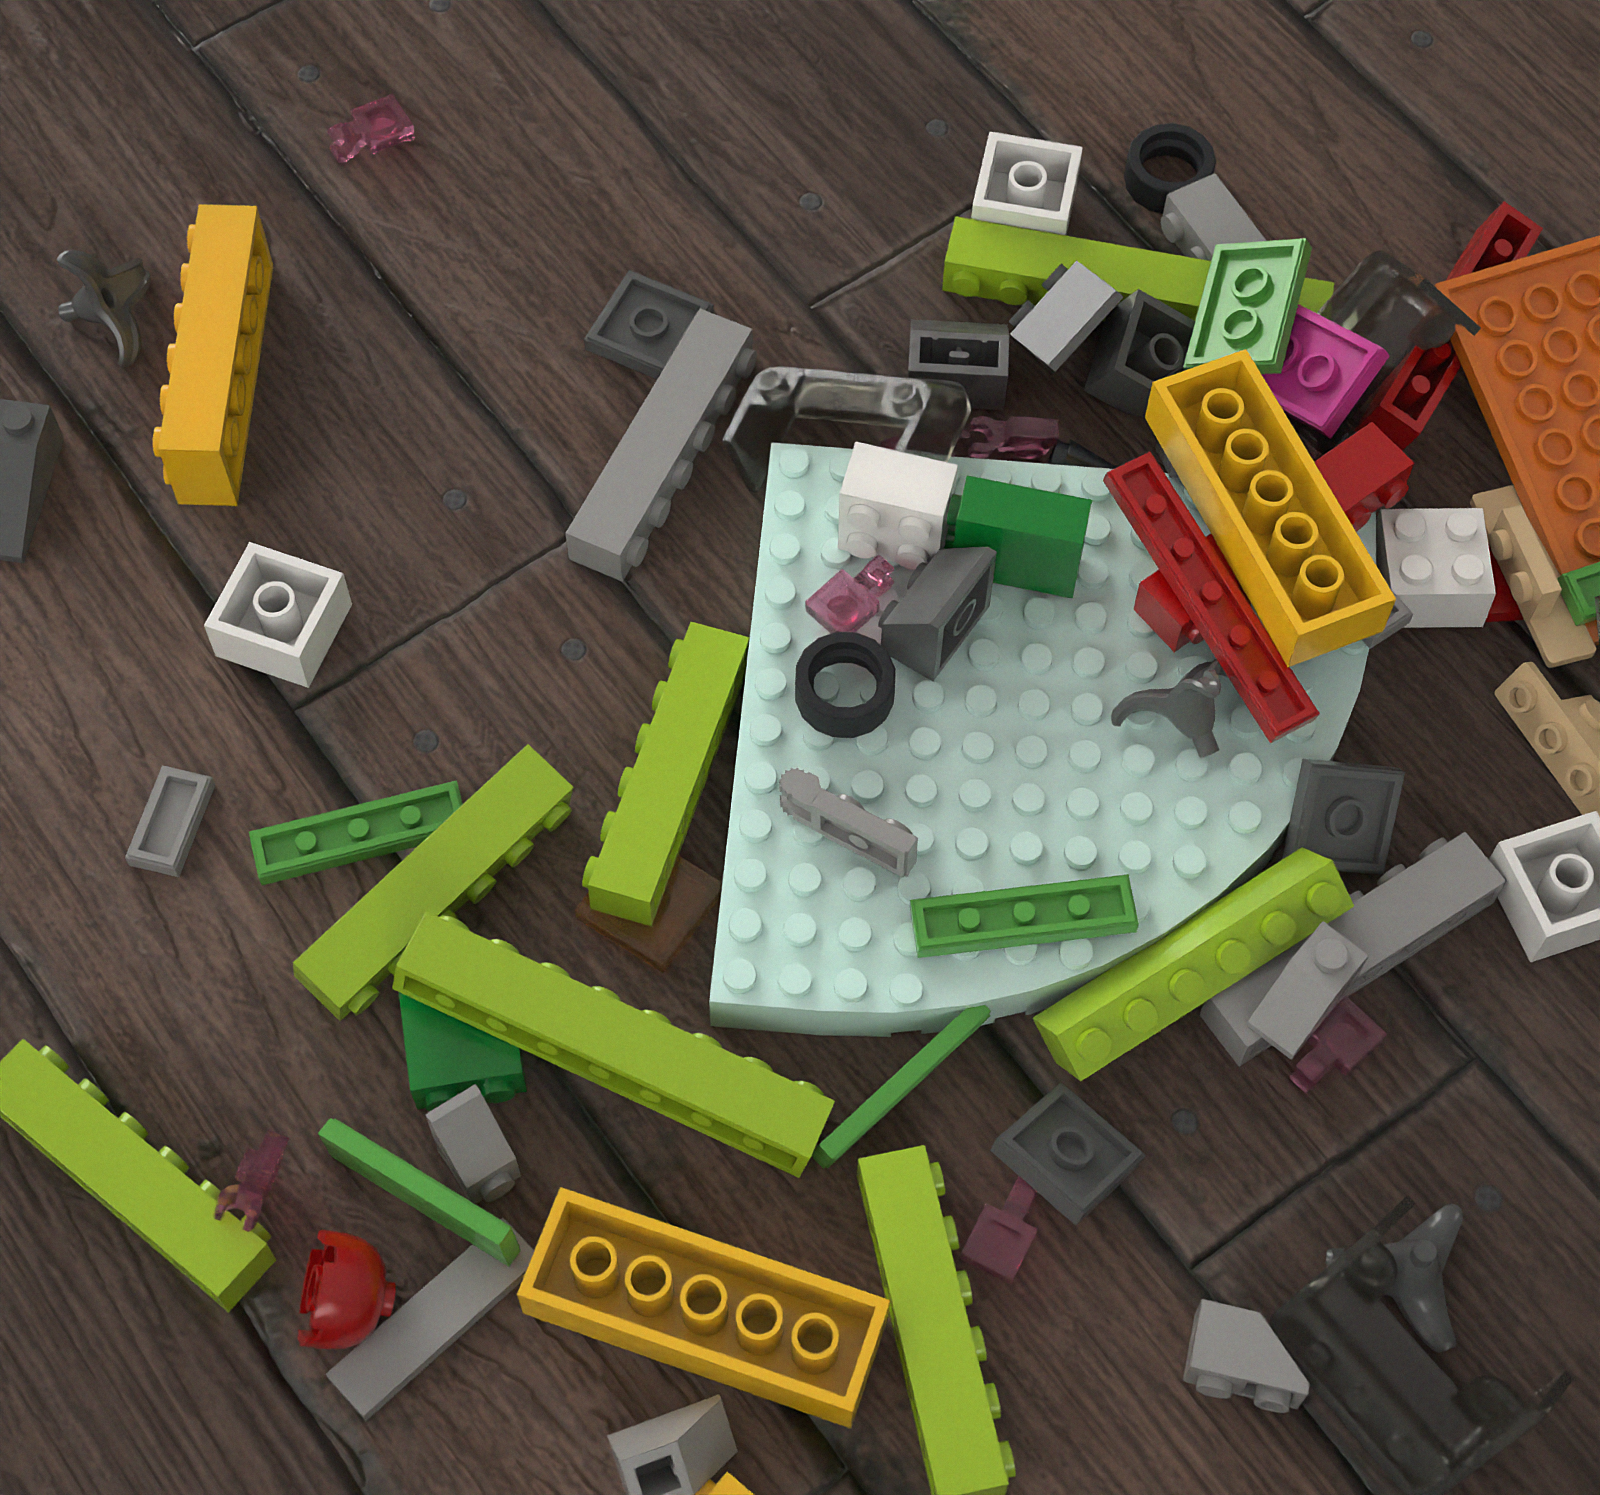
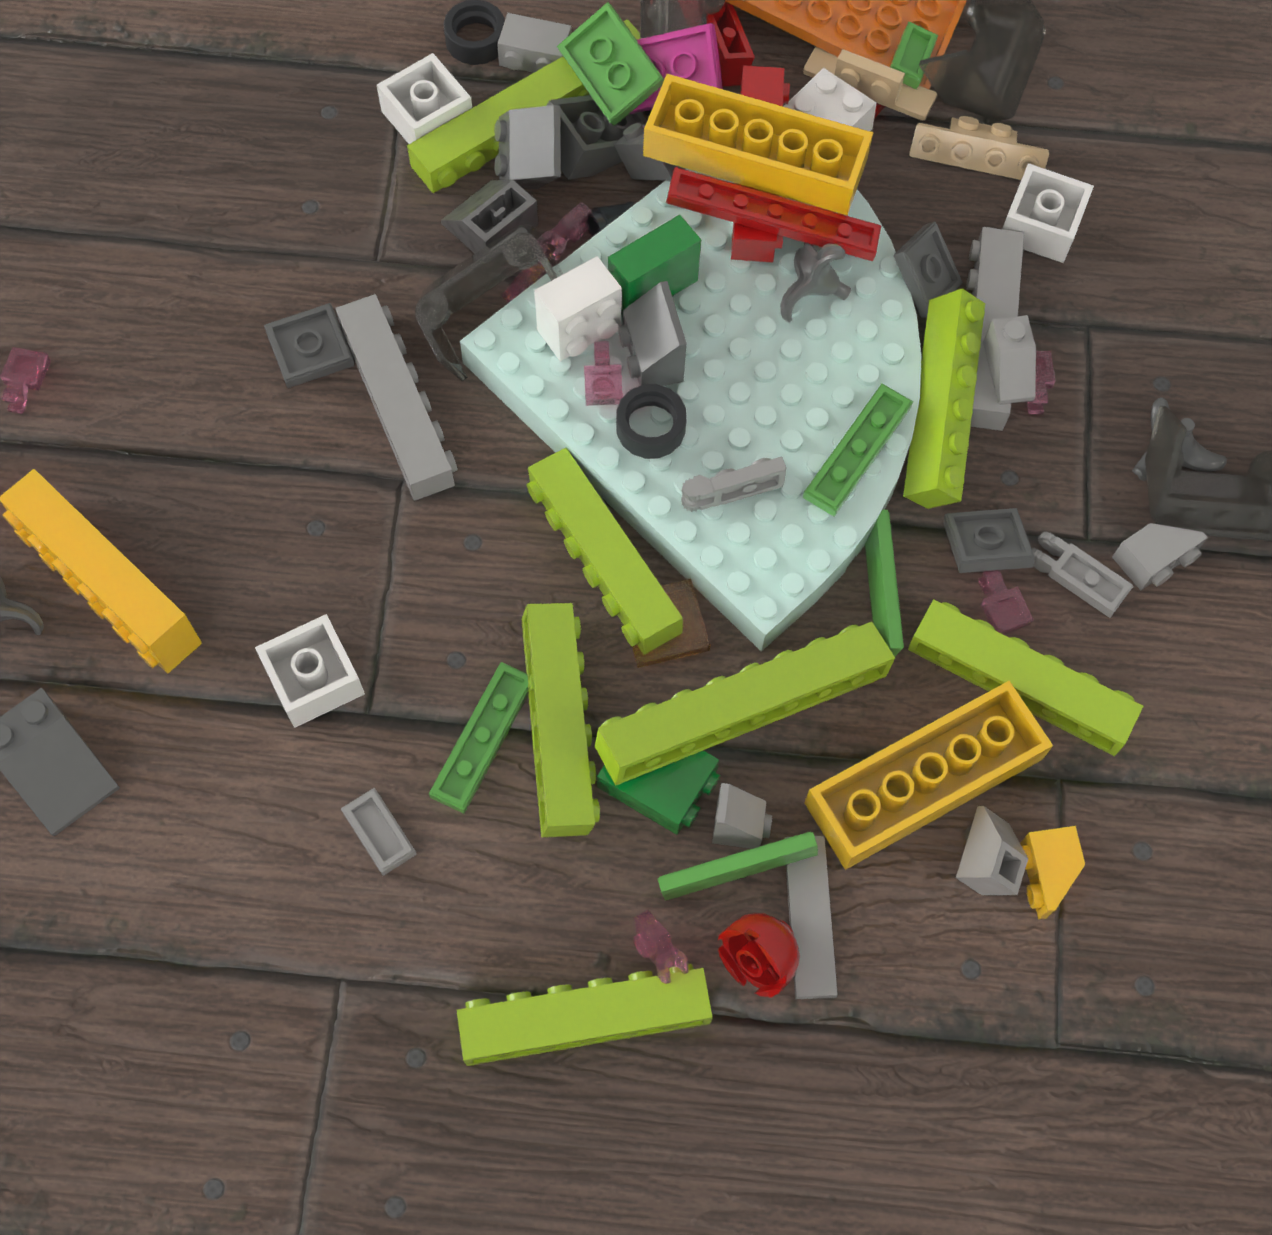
camera: 50 degrees left, 5 degrees up
none -> light grey hinge [1032,531,1133,618]

